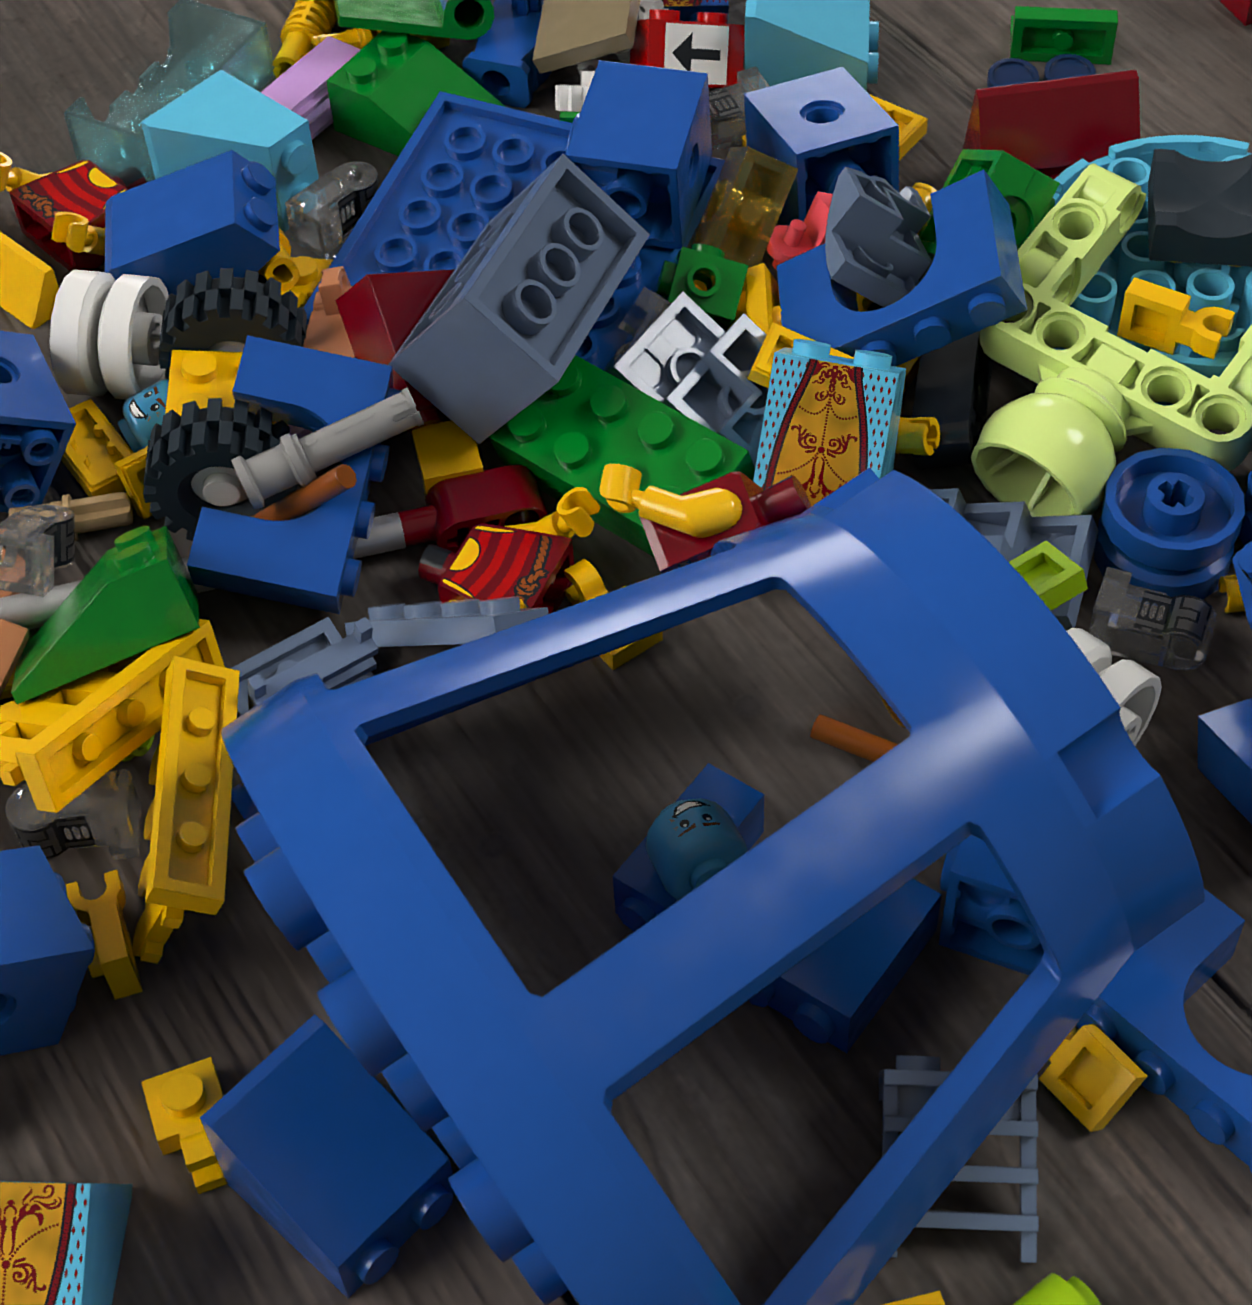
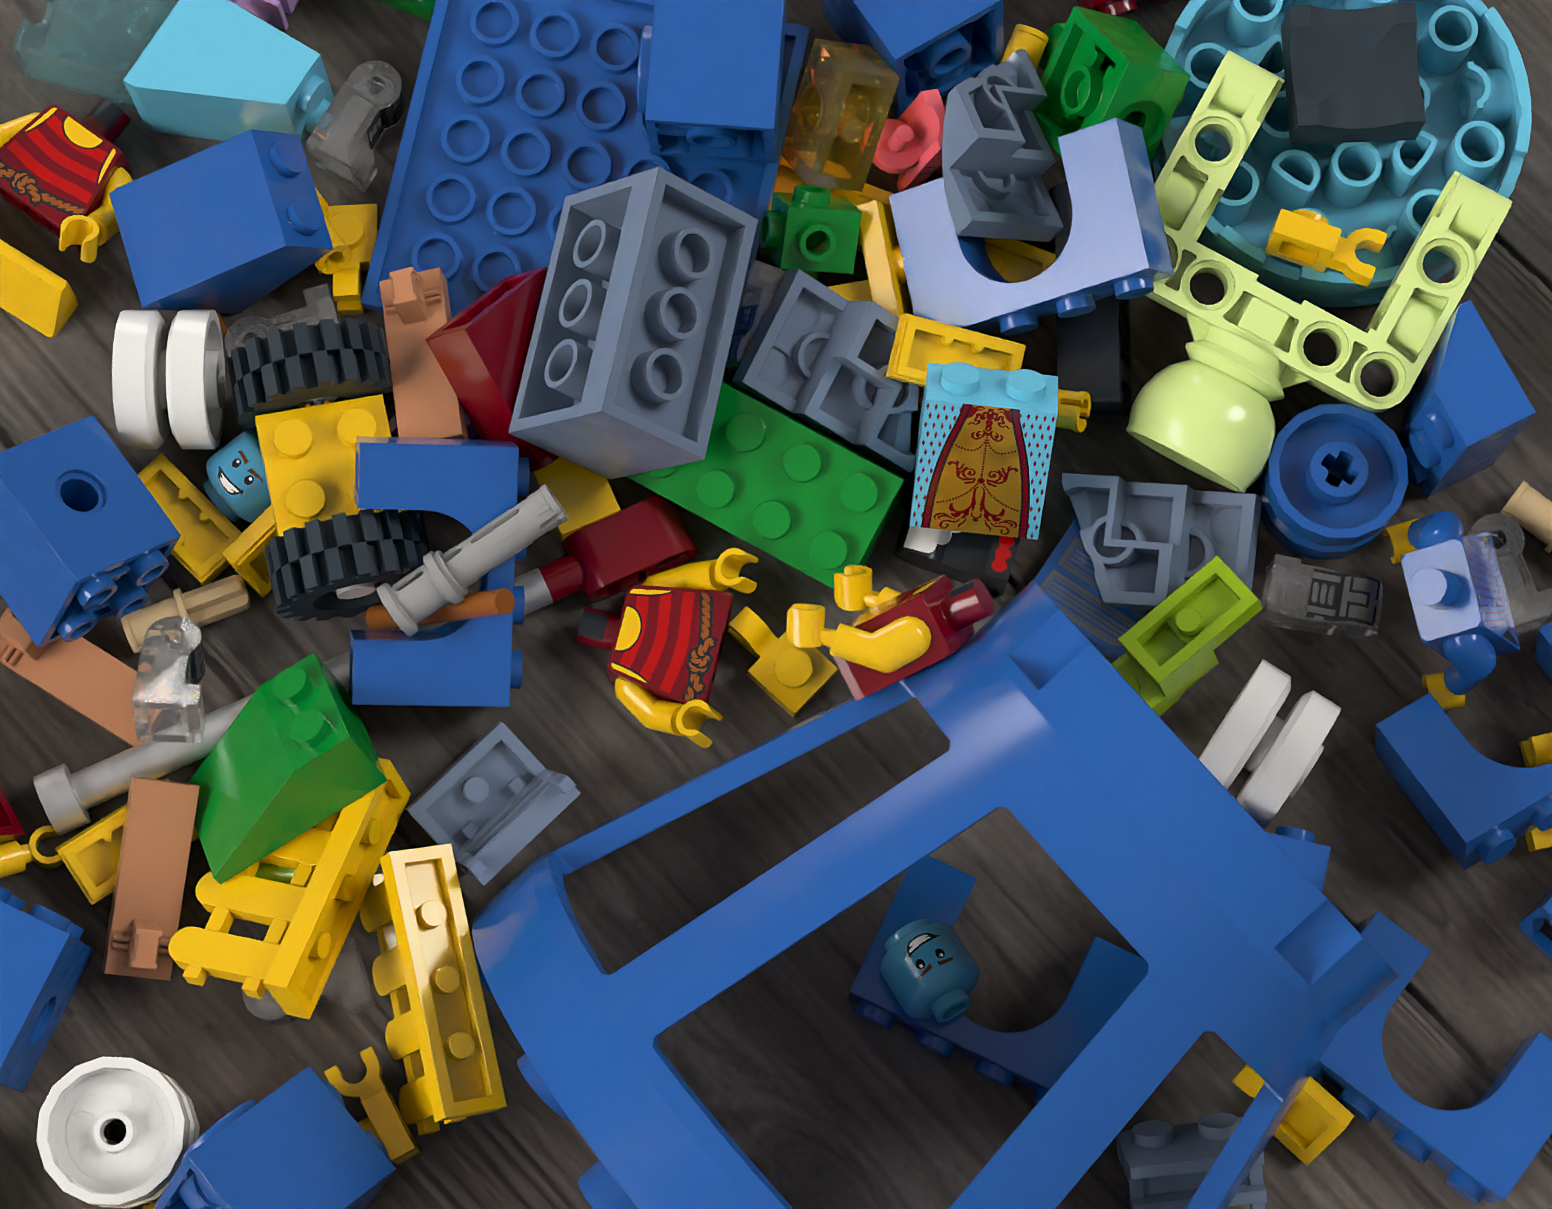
camera: 15 degrees left, 25 degrees up
sand blue plate [344,596,549,647] -> none

